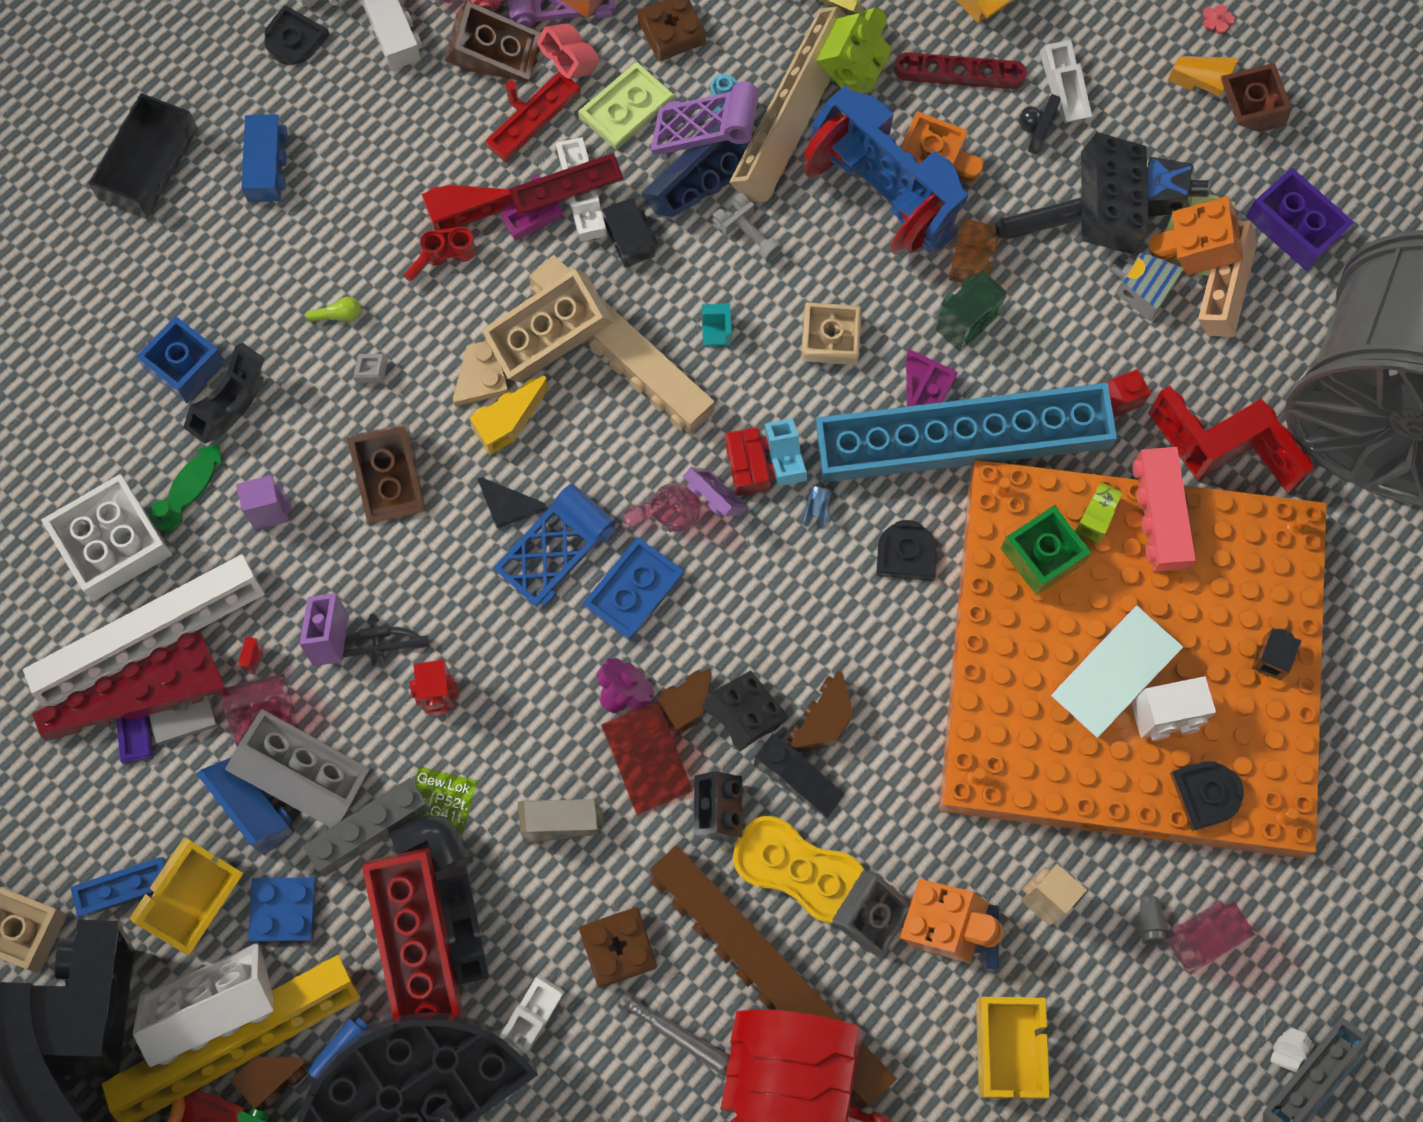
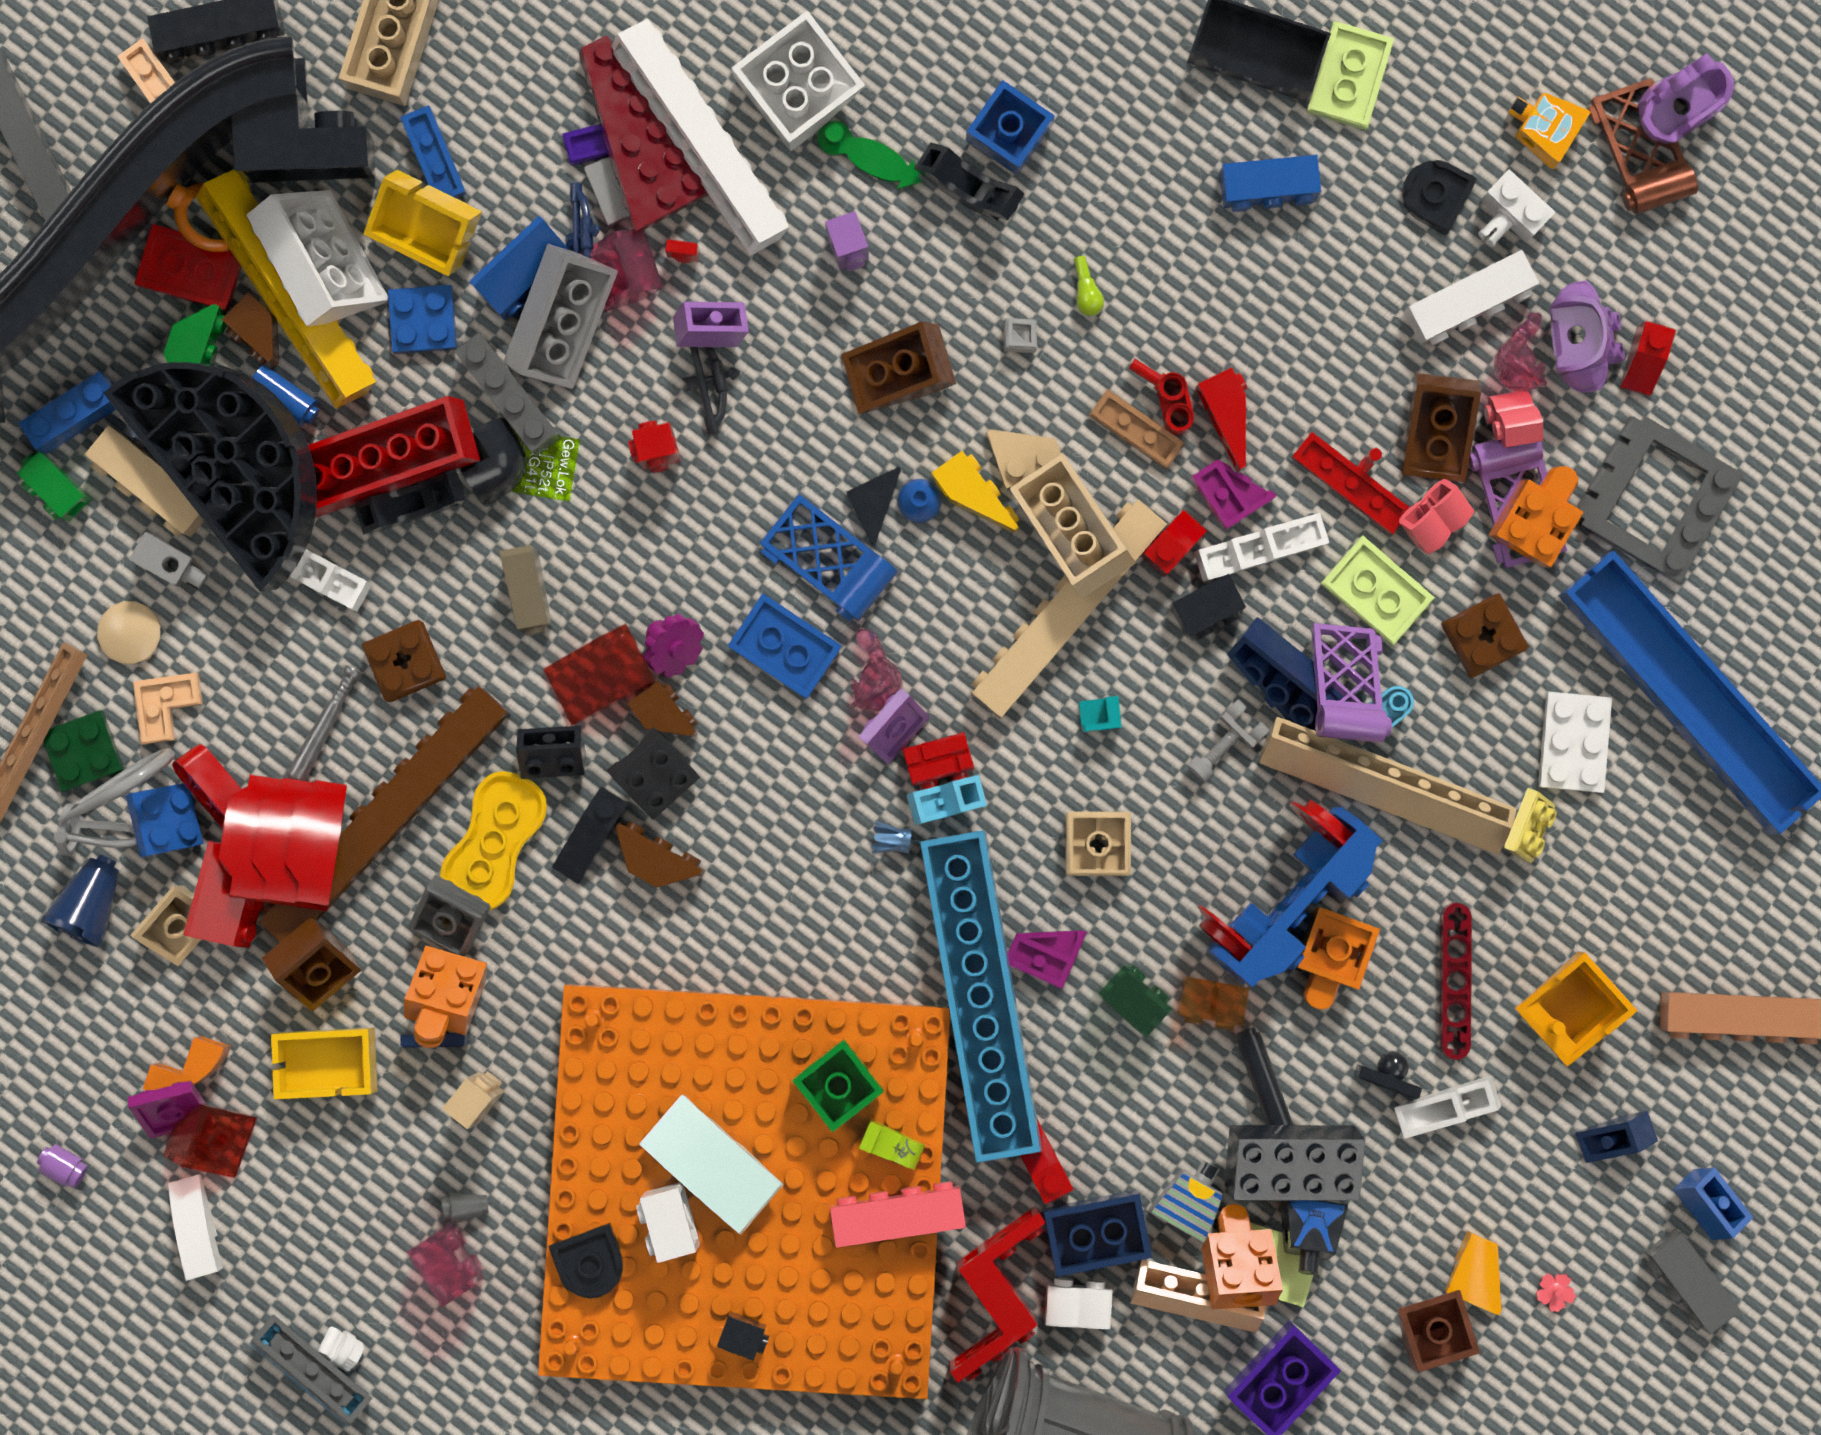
camera: 85 degrees right, 15 degrees up
dark red tile [509,153,624,216] -> none
lime brick [816,7,893,93] -> none
black tile [876,520,937,581] -> none
none -> reddish brown brick [262,916,361,1012]
none -> dark blue piece [565,182,600,258]
none -> blue brick [897,479,942,523]
none -> dark blue brick [1042,1190,1152,1277]
none -> white brick [1044,1278,1113,1329]
none -> medium nougat tile [1089,389,1185,470]
none -> red slope [1141,510,1207,578]
none -> yellowish green tile [1306,21,1394,130]

